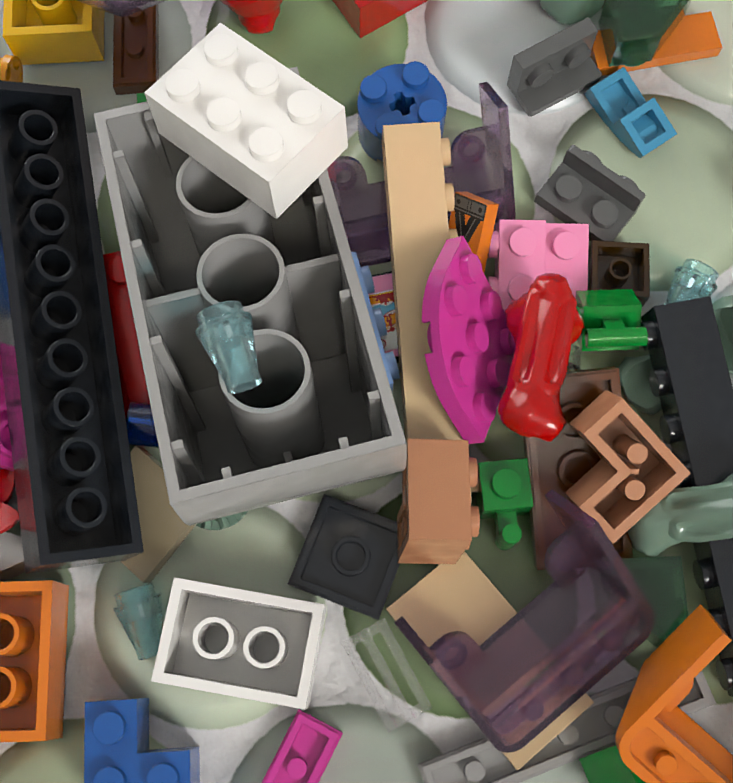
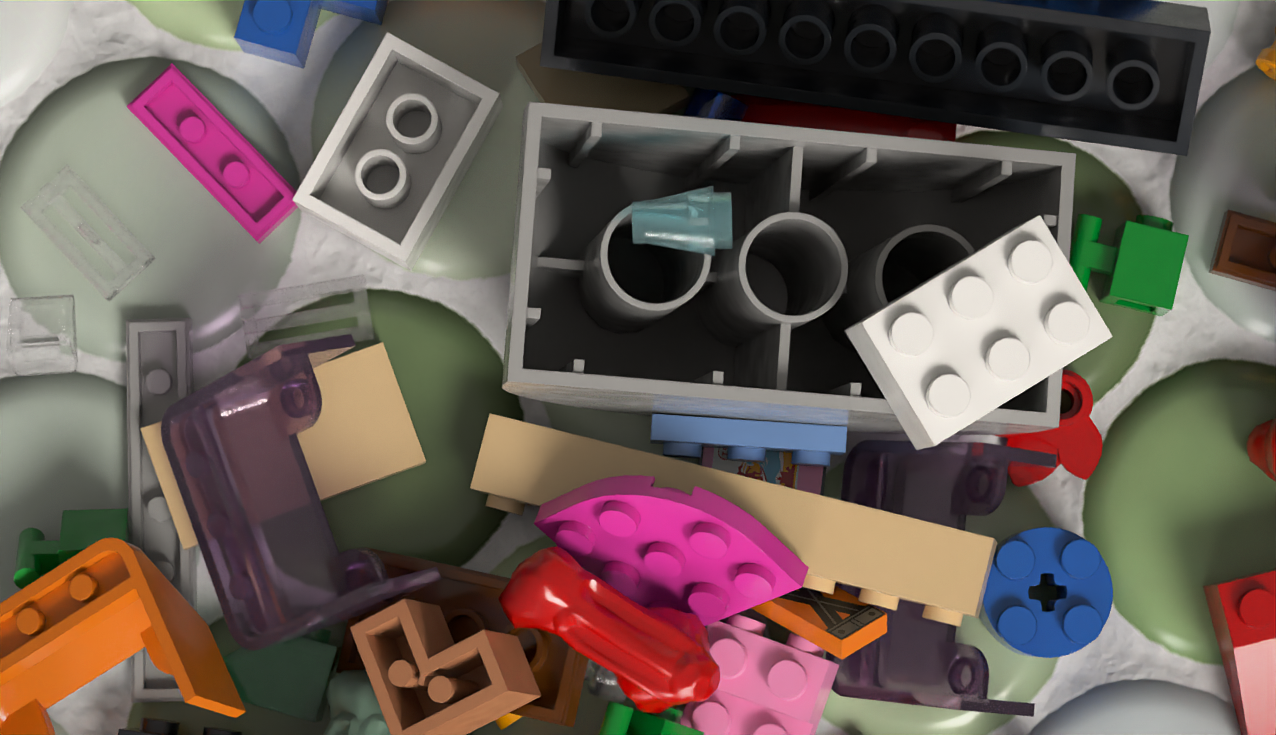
camera: 110 degrees right, 10 degrees up
clear light blue cone [113,582,163,660] -> none
black tile [288,494,400,621] -> none
nougat brick [397,438,480,564] -> none
green brick [475,458,534,551] -> none

